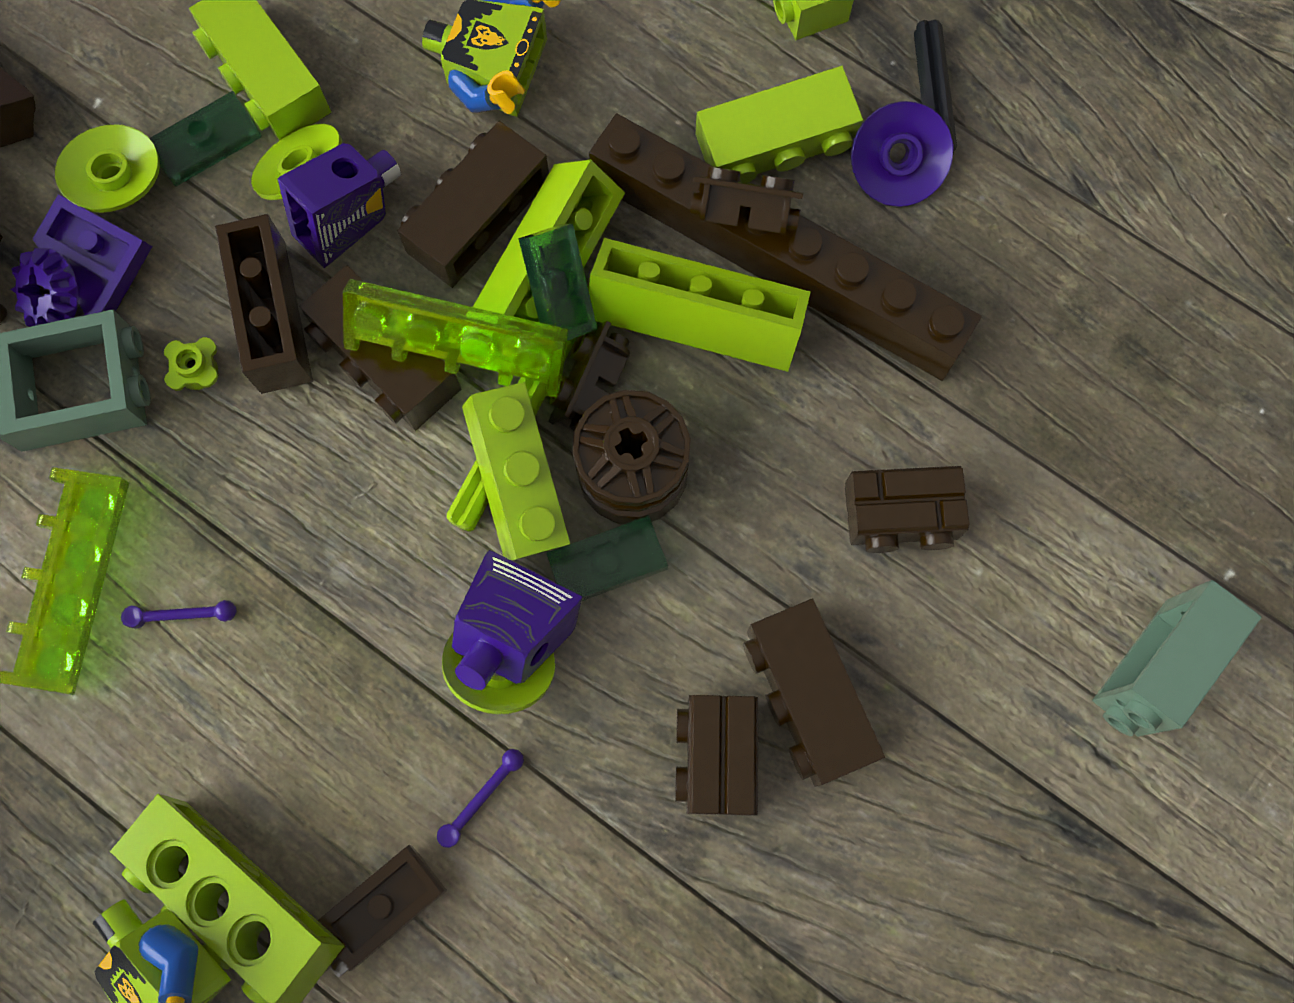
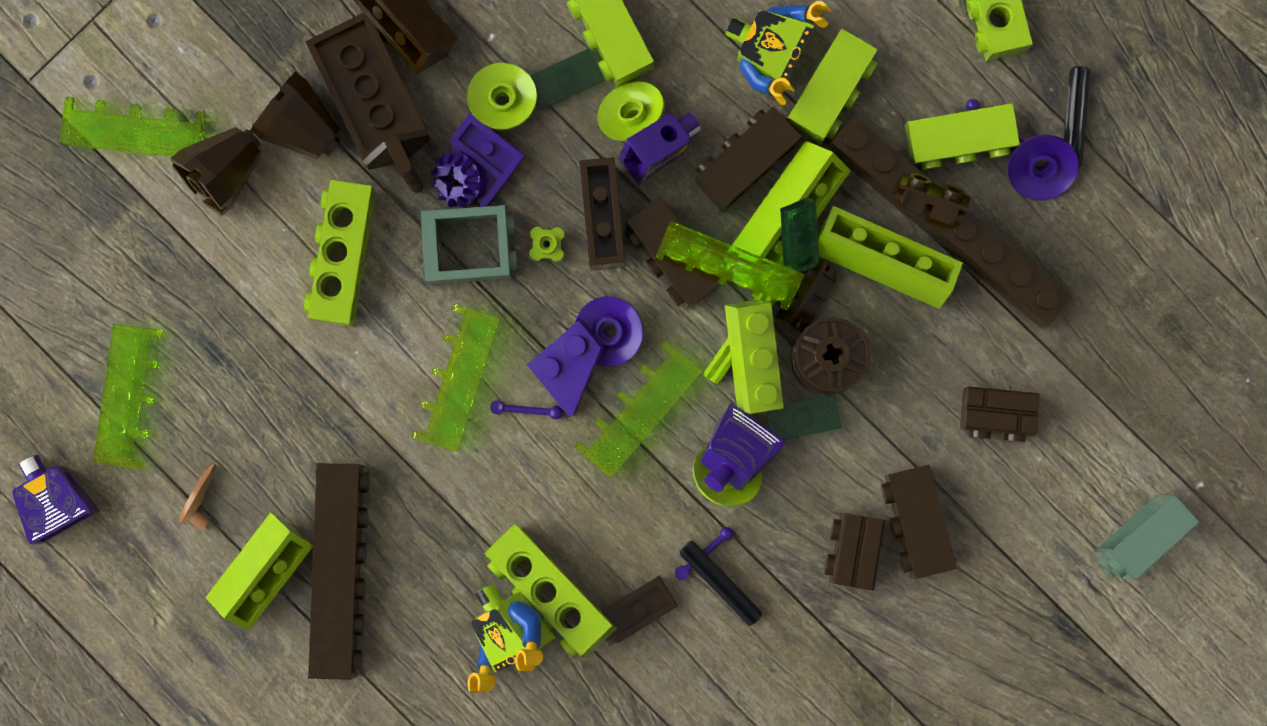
camera: 10 degrees right, 10 degrees up
none -> dark purple wing [527,320,604,417]
none -> clear neon green hinge [573,340,702,479]
none -> dark purple dish [575,296,644,367]
none -> black axle [679,540,762,626]
none -> lime brick [787,28,878,145]

